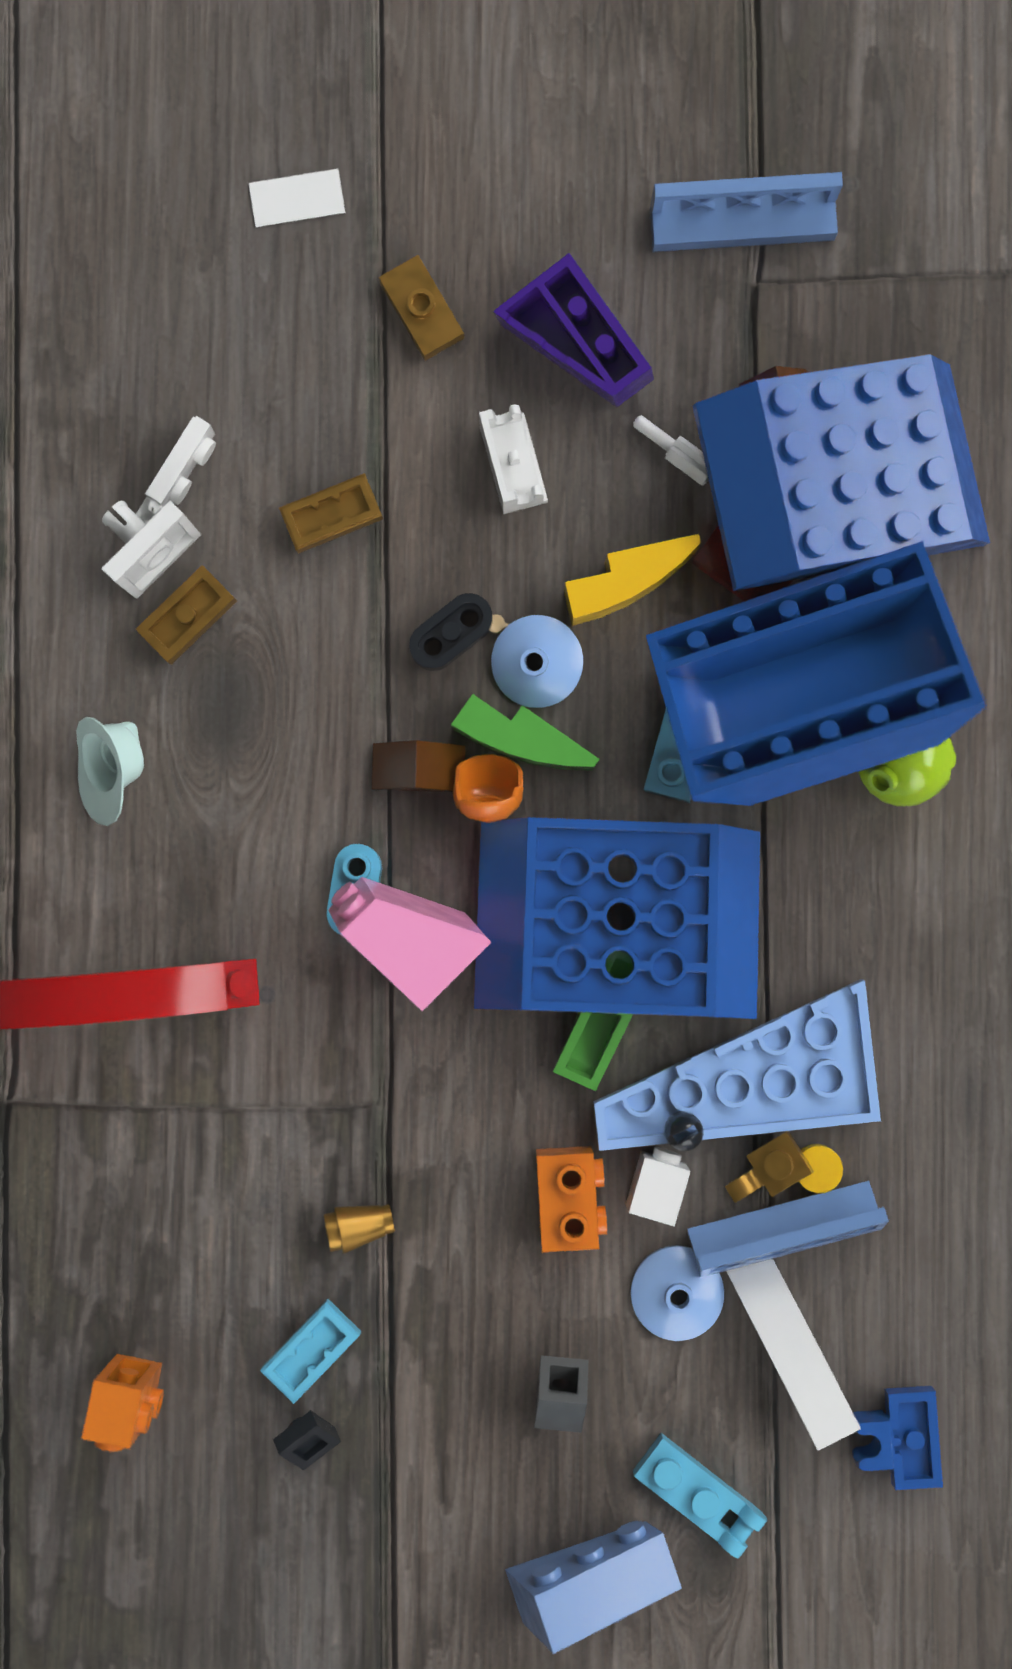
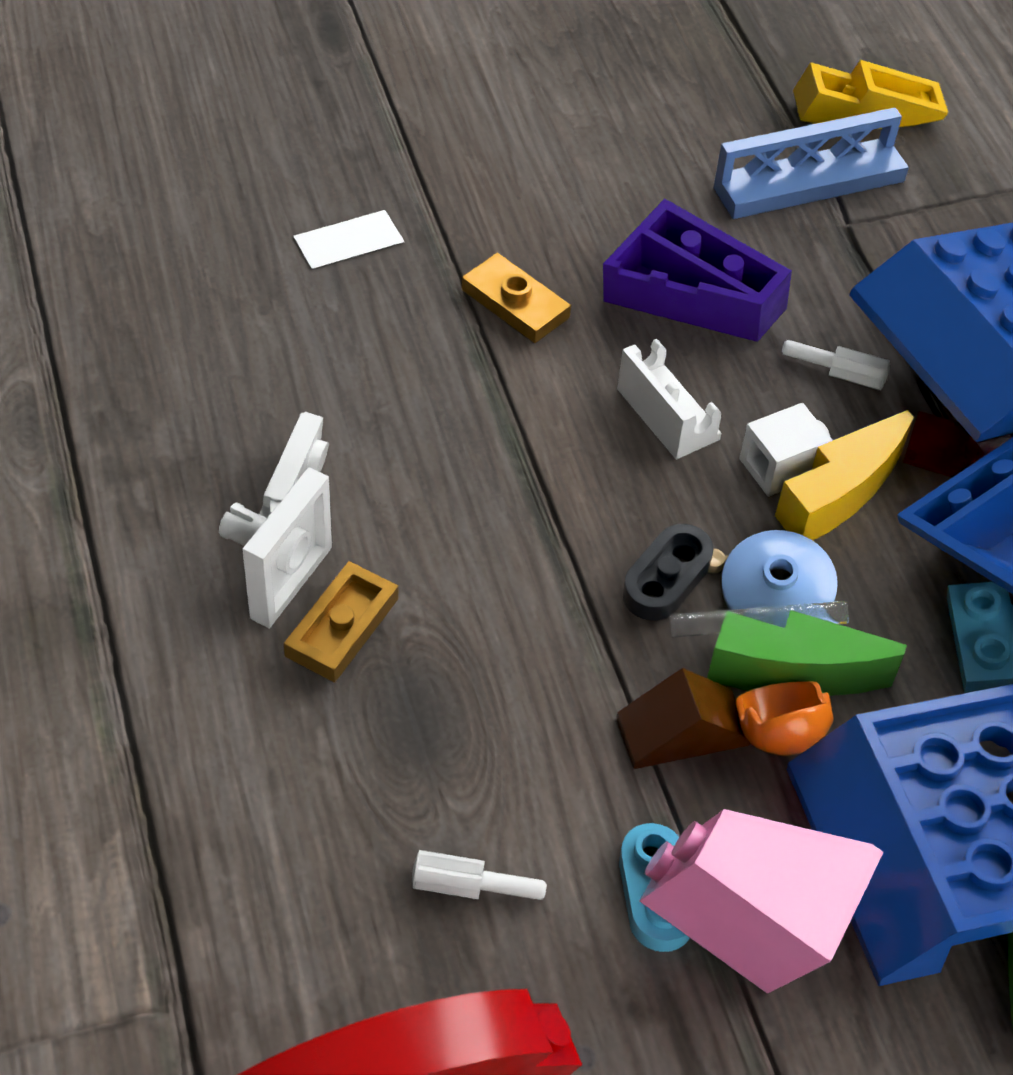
camera: 25 degrees left, 35 degrees down
light aqua piece [76,717,144,826] -> none
pearl gold plate [279,473,383,554] -> none
none -> white axle [412,850,547,900]
none -> clear bar [670,601,849,638]
none -> white brick [739,403,833,497]
none -> yellow slope [793,60,949,129]

